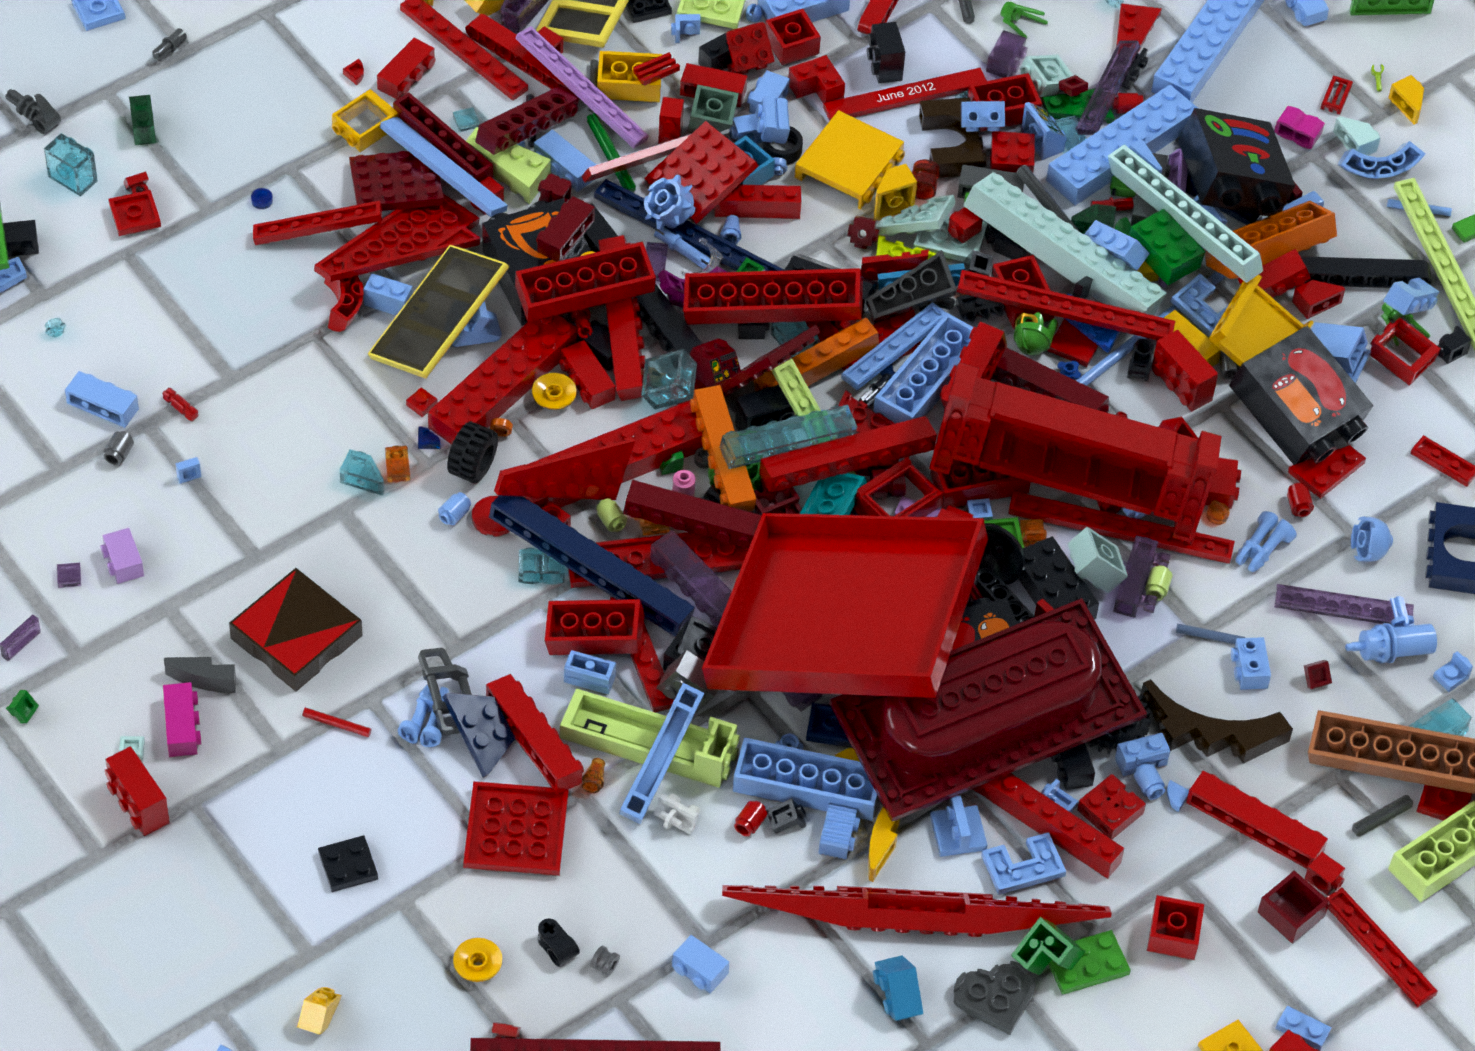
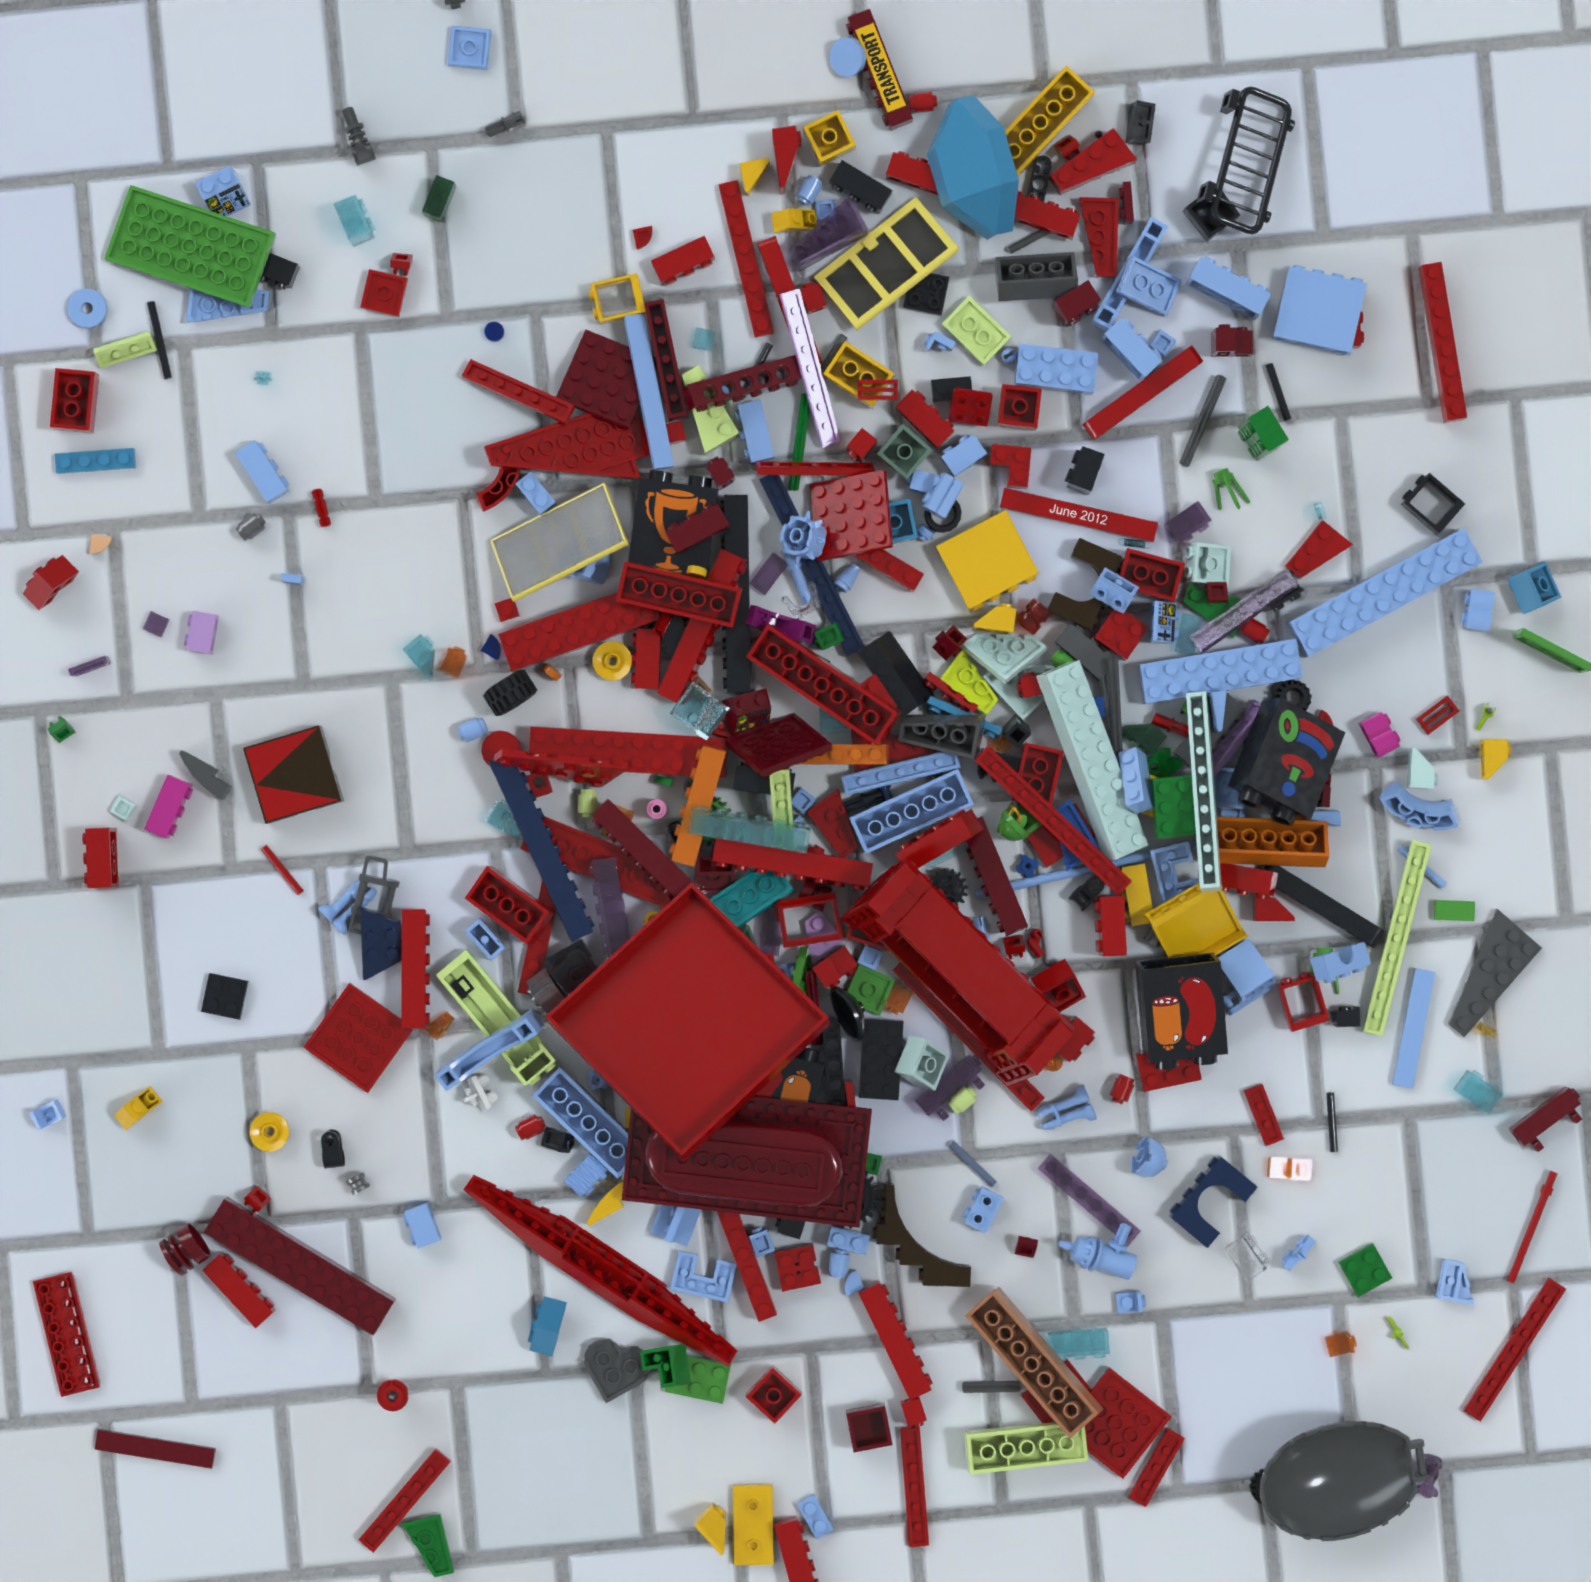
camera: 30 degrees right, 35 degrees up
black tile [1072,276,1093,299] -> none

